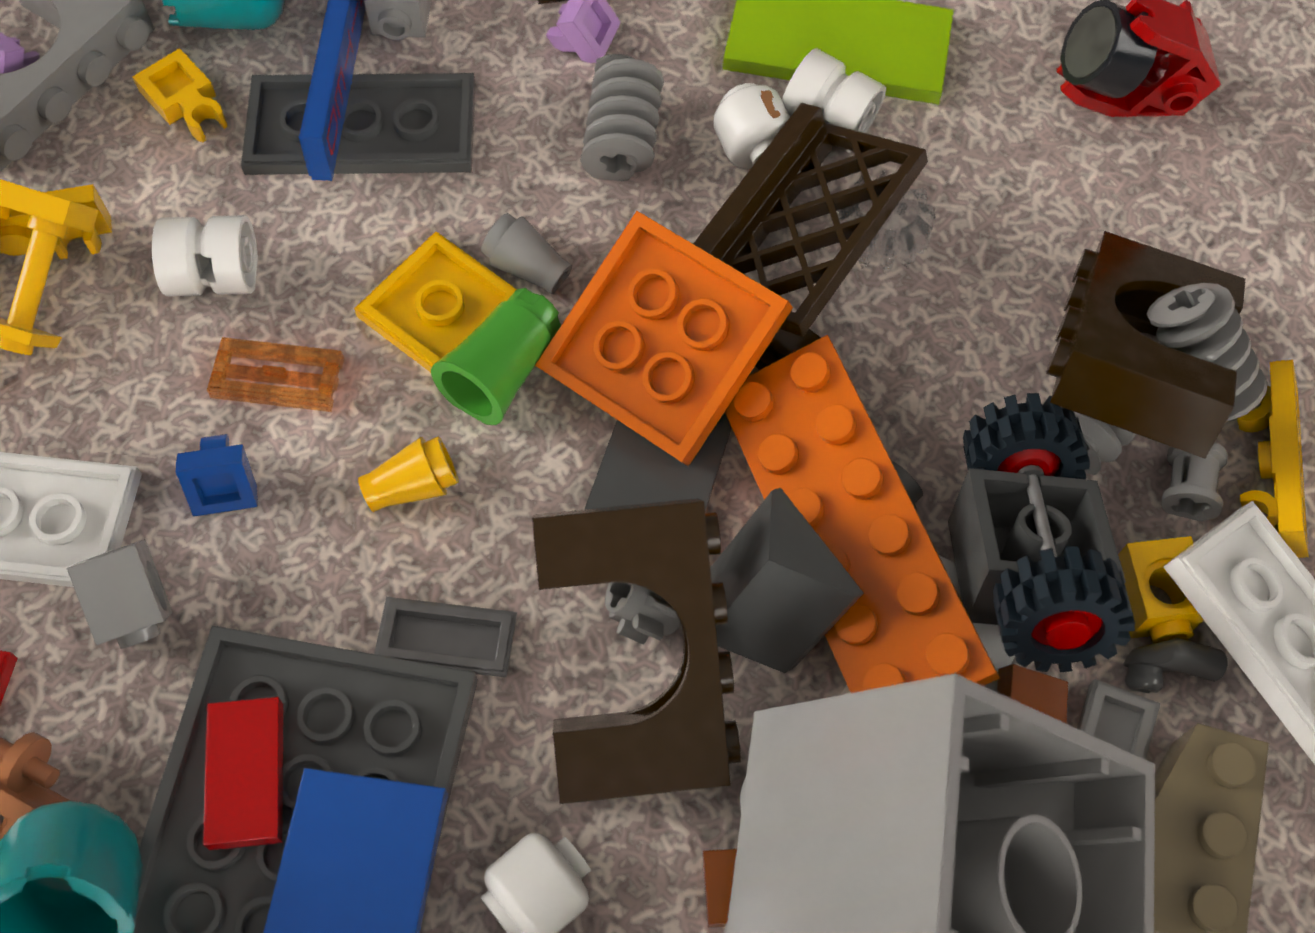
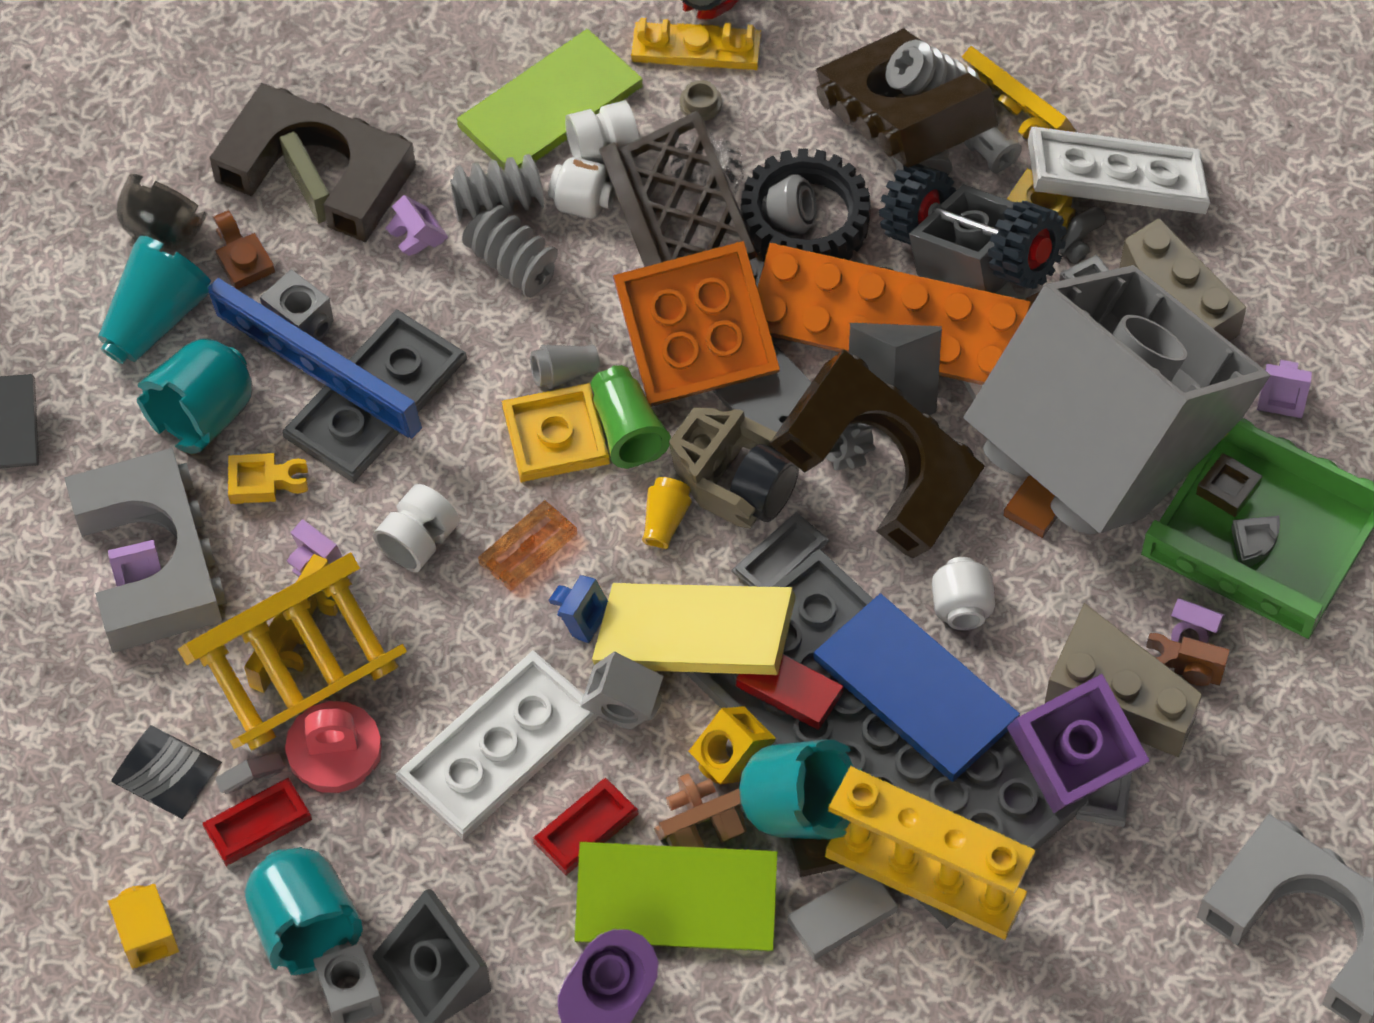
camera: 50 degrees left, 5 degrees down
none -> lavender tile [287,519,343,577]
none -> light grey piece [450,154,544,222]
none -> light yellow tile [592,583,796,675]
none -> yellow plate [631,17,761,70]
none -> dark tan piece [669,407,799,529]
none -> dark tan plate [679,80,722,121]
none -> yellow brick [688,706,776,784]
none -> black tyre [740,148,870,262]
none -> light grey cone [762,174,817,234]

